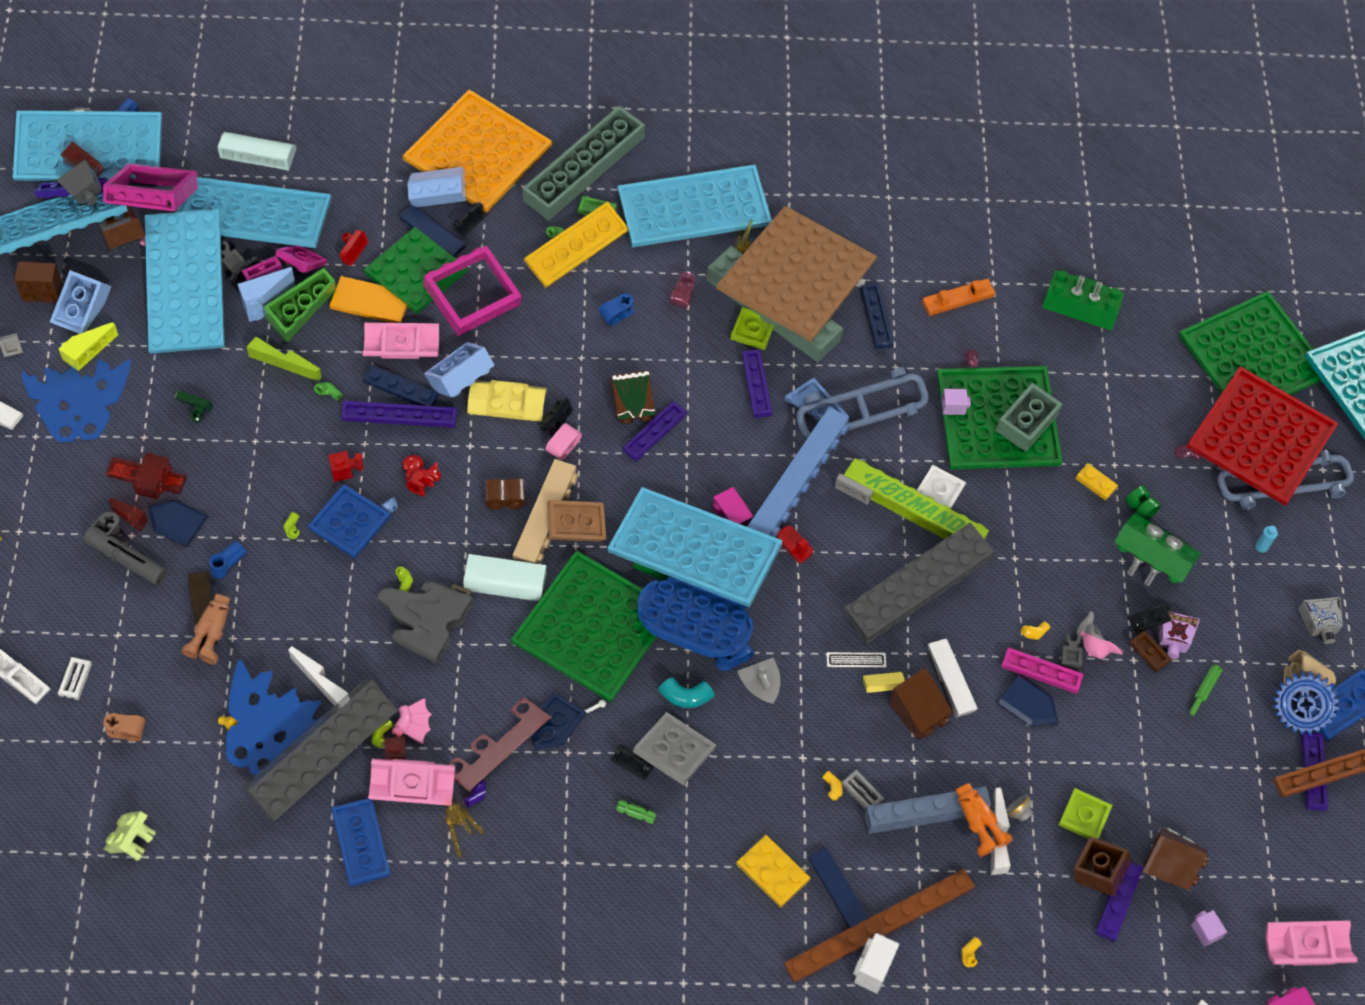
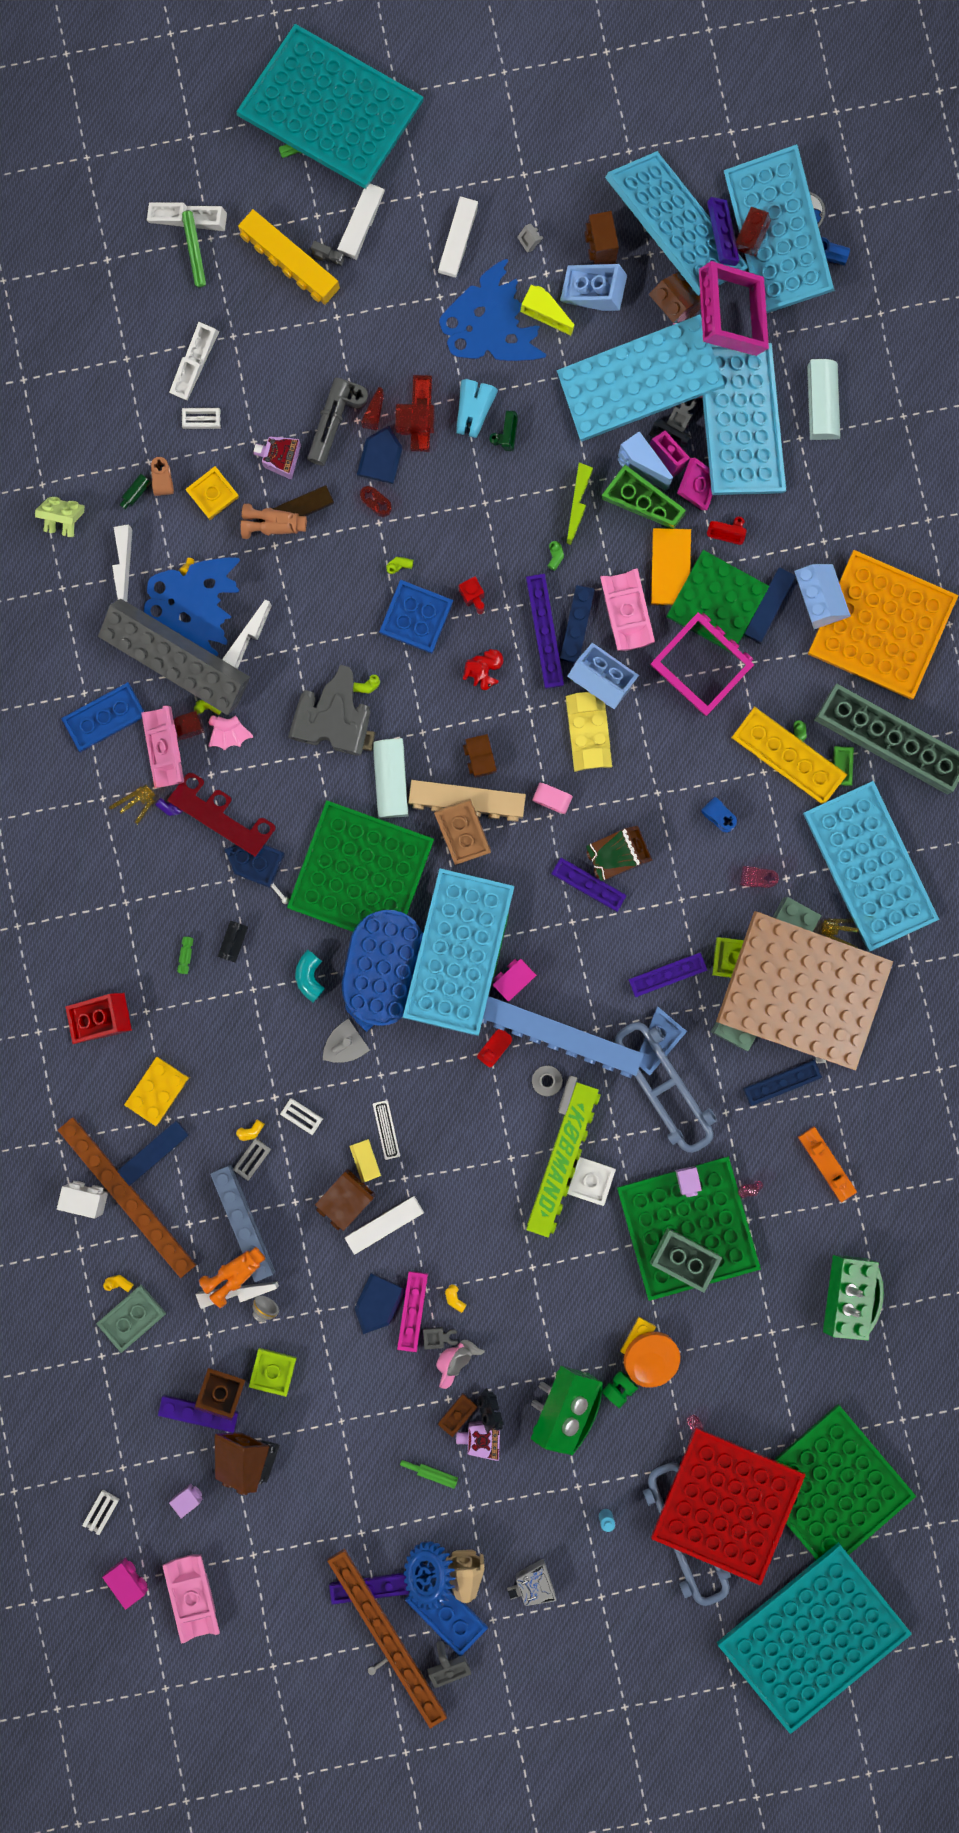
camera: 85 degrees right, 25 degrees up
dark grey torso [57,160,102,205] -> none
blue piece [209,541,247,579] -> none
medium blue hinge [381,497,398,513] -> none
black hinge [450,202,488,237] -> none
black hinge [539,397,573,437] -> none
light grey plate [633,712,716,785] -> none
dark grey brick [843,522,994,645] -> none
none -> red slope [65,993,132,1044]
none -> sand green tile [96,1284,166,1353]
none -> white slope [112,525,132,602]
none -> dark green cylinder [119,474,151,510]
none -> yellow plate [186,466,239,520]
none -> torso [254,437,301,480]
none -> white tile [280,1098,323,1135]
none -> clear red beam [360,486,392,517]
none -> medium azure piece [456,379,498,438]
none -> light grey piece [532,1066,563,1096]
none -> orange piece [624,1332,680,1388]

